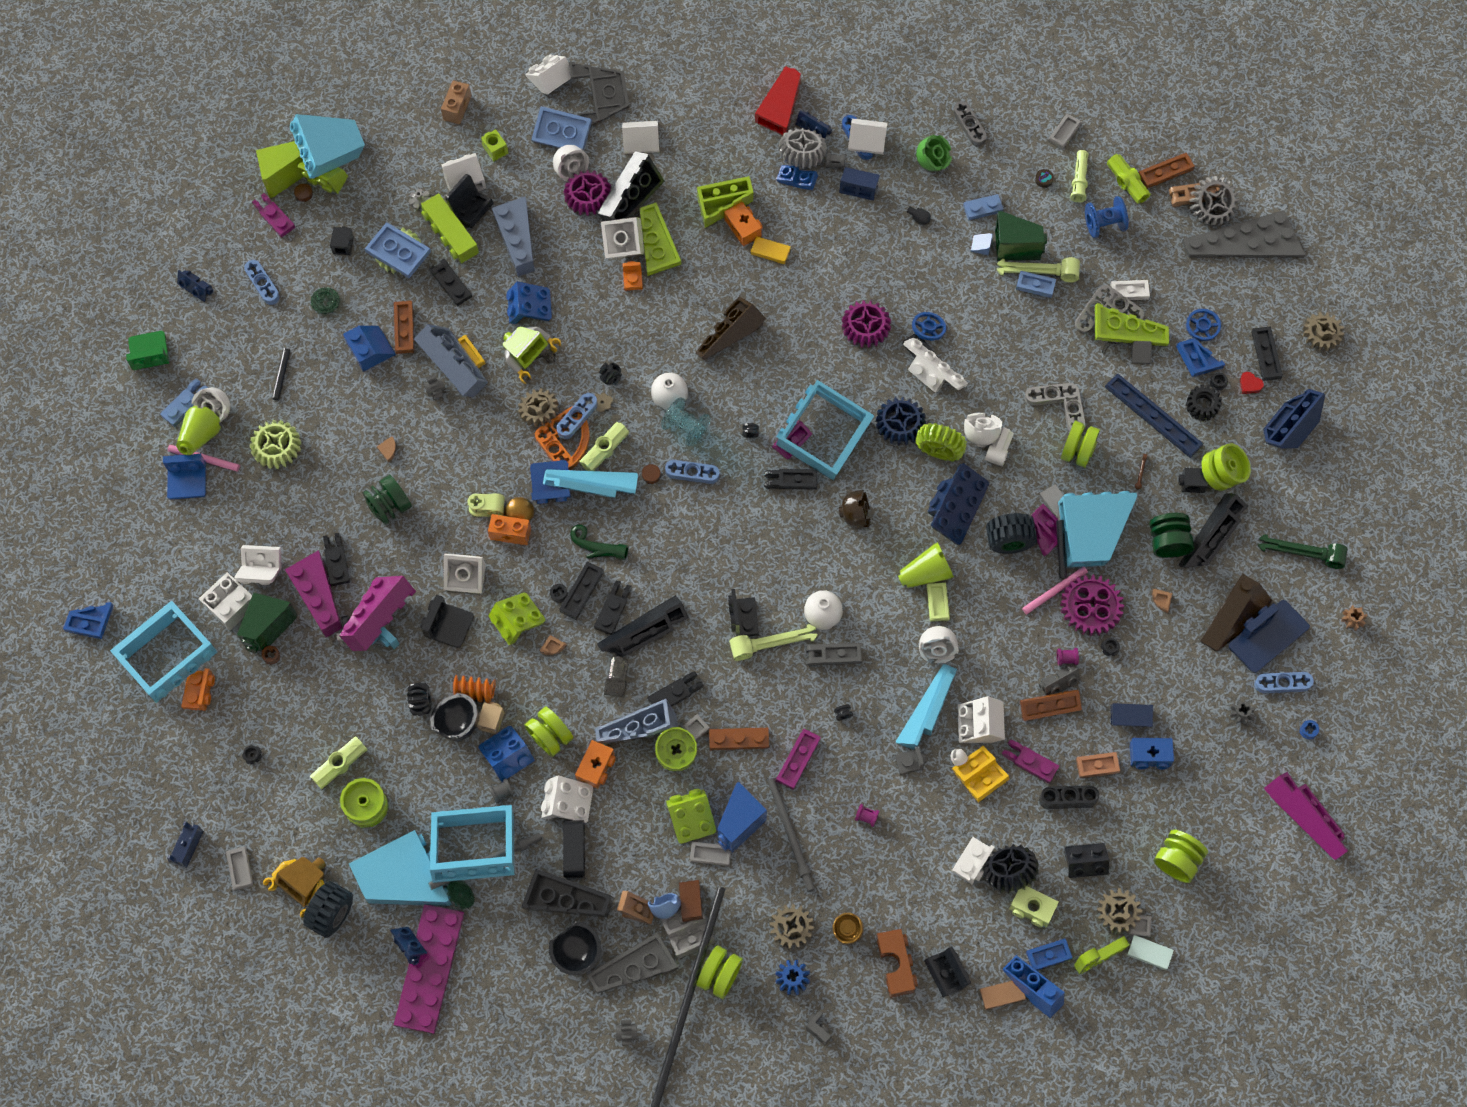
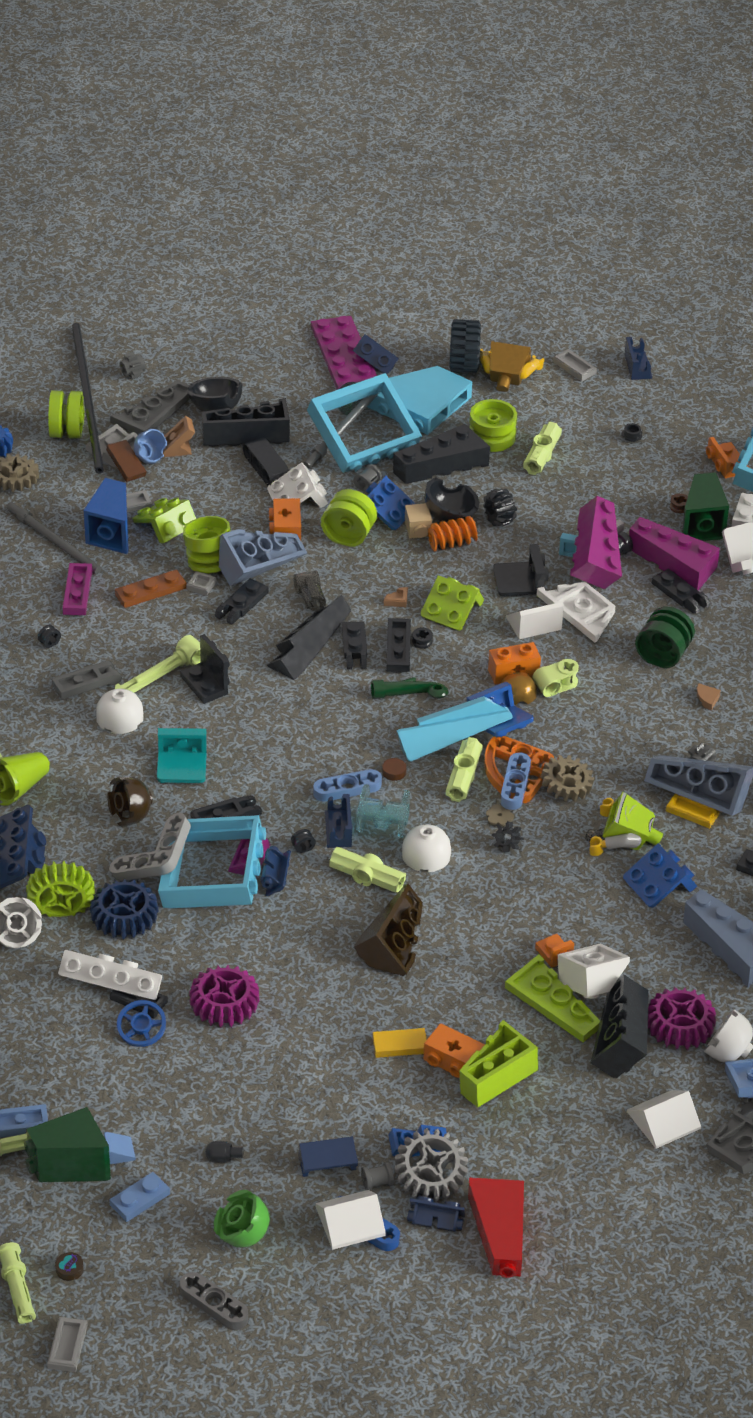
camera: 150 degrees right, 25 degrees down
none -> light grey beam [109,813,191,881]
none -> teal bracket [157,728,207,783]
none -> dark blue hinge [260,846,291,897]
none -> dark blue hinge [325,794,352,848]
none -> yellowish green piece [329,847,406,893]
none -> black wedge [393,424,490,484]
none -> white wing [537,582,616,643]

